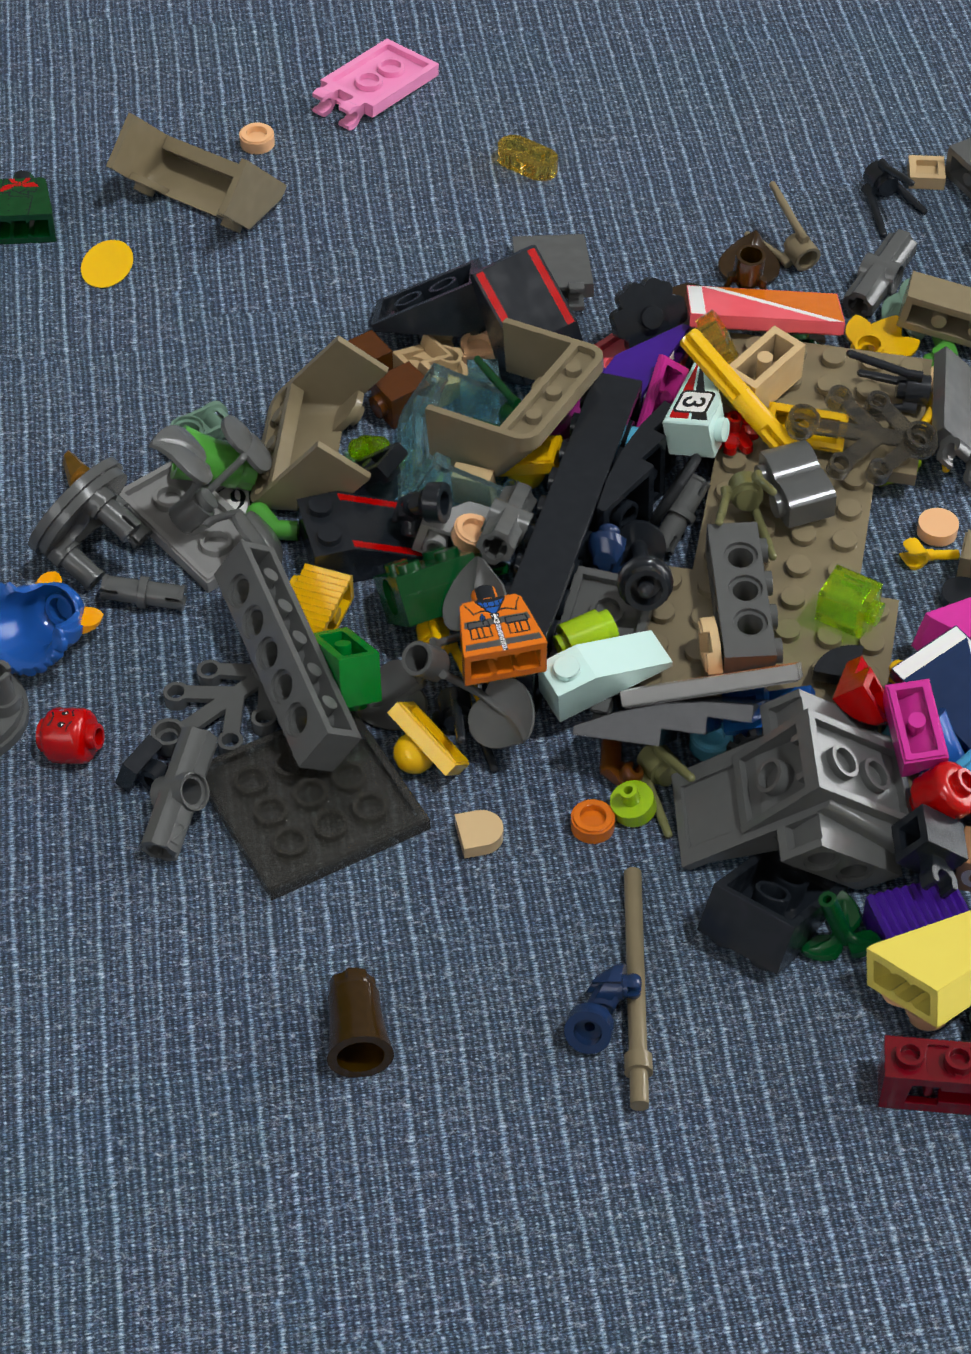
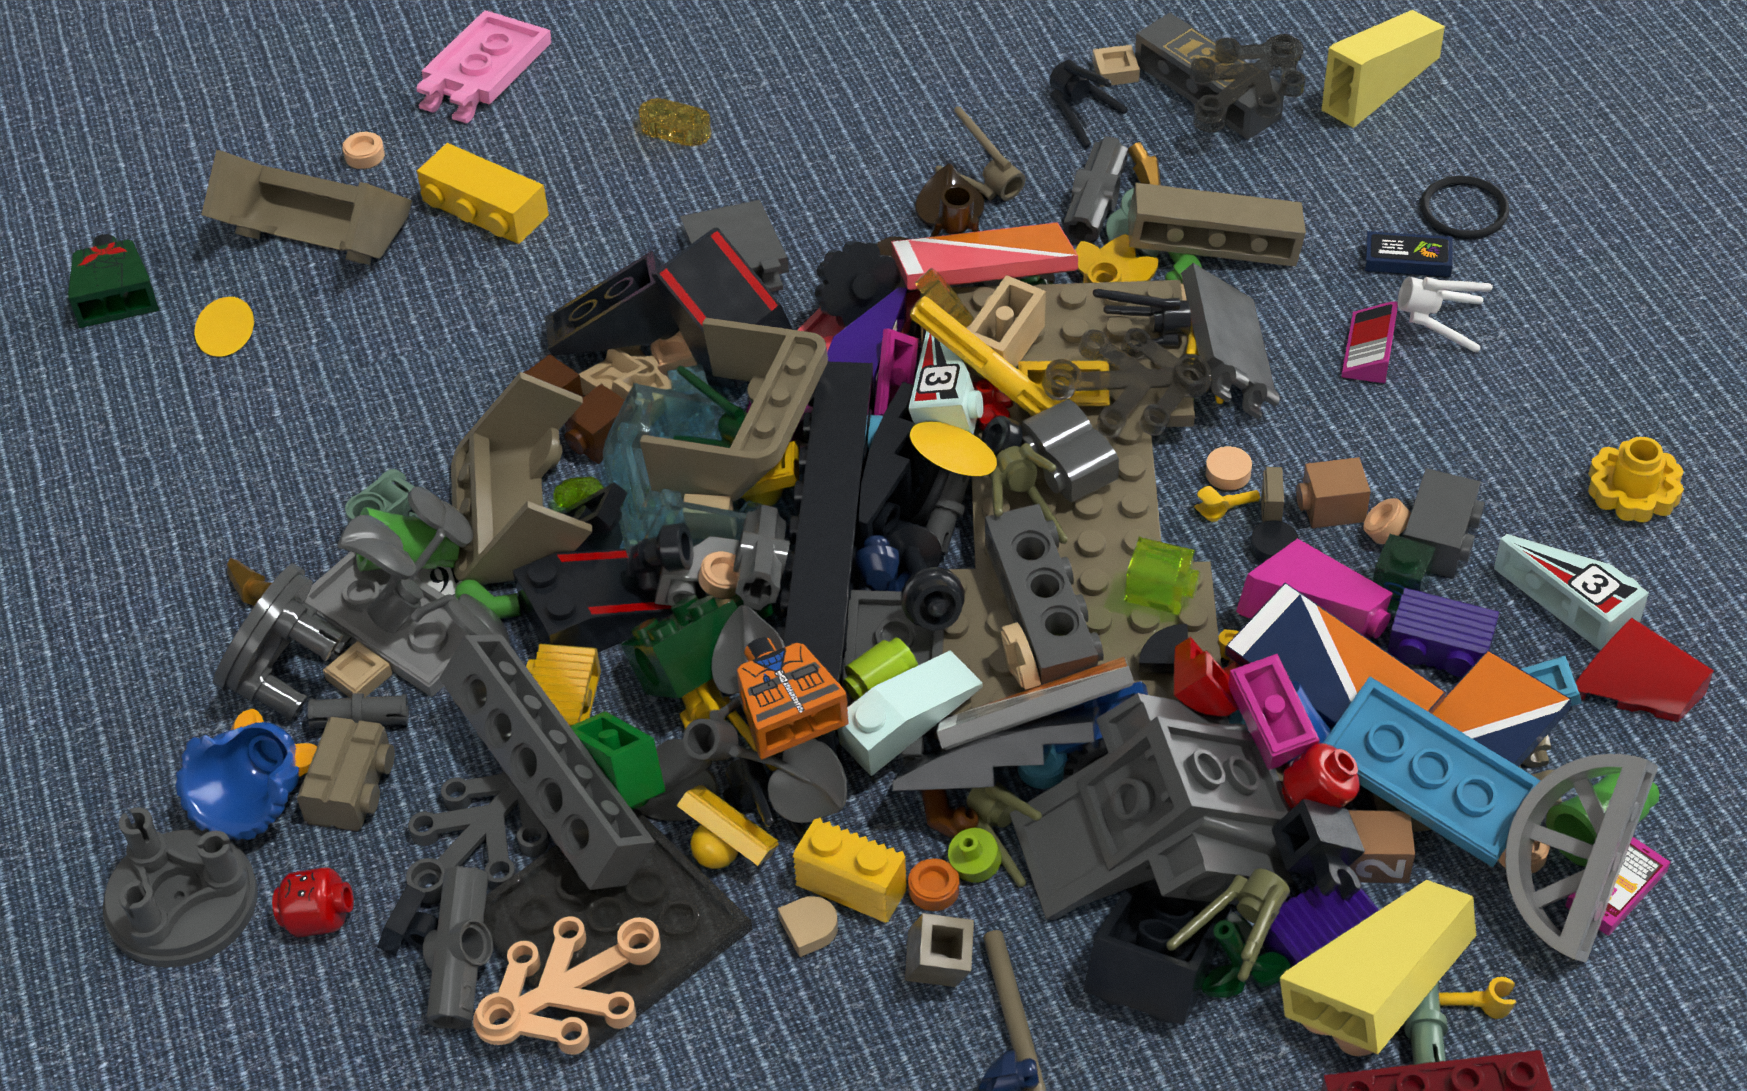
camera: 10 degrees left, 0 degrees up
none -> dark tan brick [297,717,395,831]
none -> tan tile [323,641,393,698]
none -> yellow brick [417,143,549,244]
none -> light nougat plant [473,916,661,1055]
none -> yellow brick [793,817,907,923]
none -> dark tan brick [905,913,974,987]
none -> yellow sticker [910,421,997,476]
none -> black tile [981,415,1023,457]
none -> pearl gold bar [1128,142,1161,186]
none -> olive plant [1166,868,1290,982]

